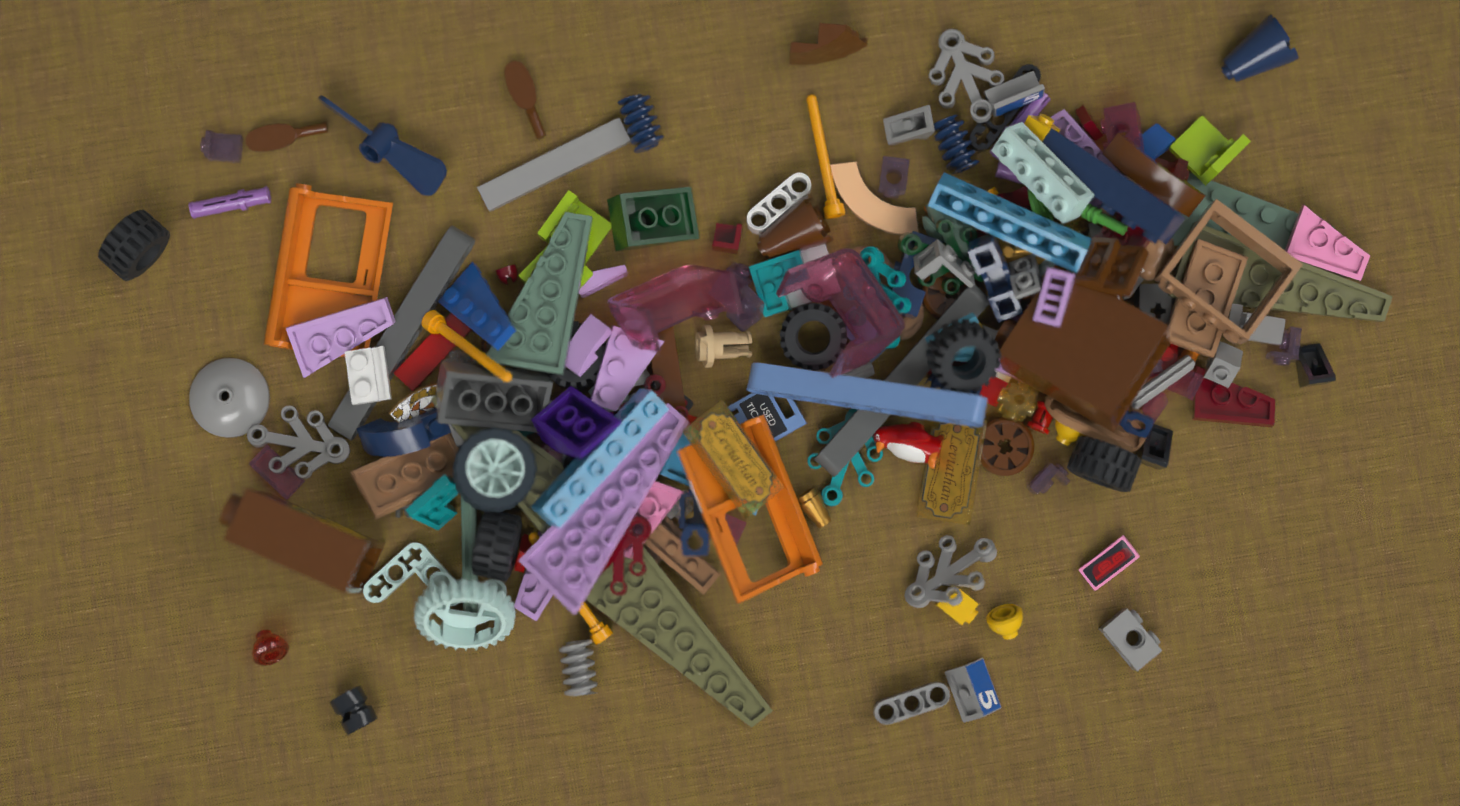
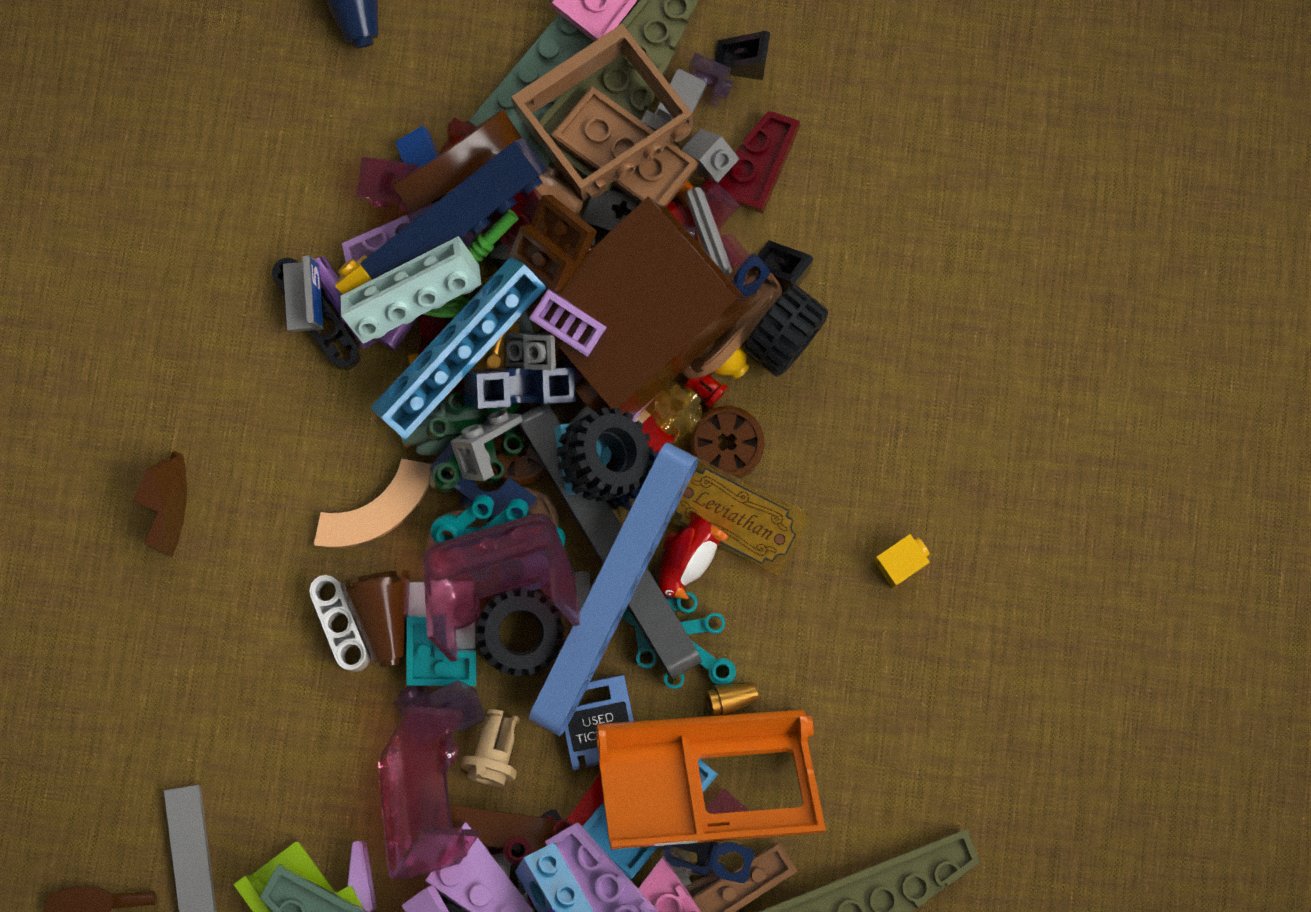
camera: 75 degrees left, 5 degrees down
dark green slope [607,187,700,252] -> none
dark blue piece [617,94,665,153] -> none
tile [682,400,784,519] -> none
dark red panel [712,223,742,254] -> none
light orange piece [806,94,845,219] -> none
light grey beam [873,682,950,725] -> none
brick [878,156,910,198] -> none
light grey slope [883,105,935,145] -> none
light grey plant [905,535,997,608] -> none
light grey plant [929,29,1004,123] -> none
dark blue piece [934,115,980,175] -> none
panel [945,658,1002,723] -> none
yellow brick [986,604,1023,640] -> none
bracket [1026,463,1071,495] -> none
dark red tile [1076,105,1103,141] -> none
slope [1079,535,1140,591] -> none
light grey brick [1098,608,1162,671] -> none
lime bracket [1169,116,1251,186] -> none

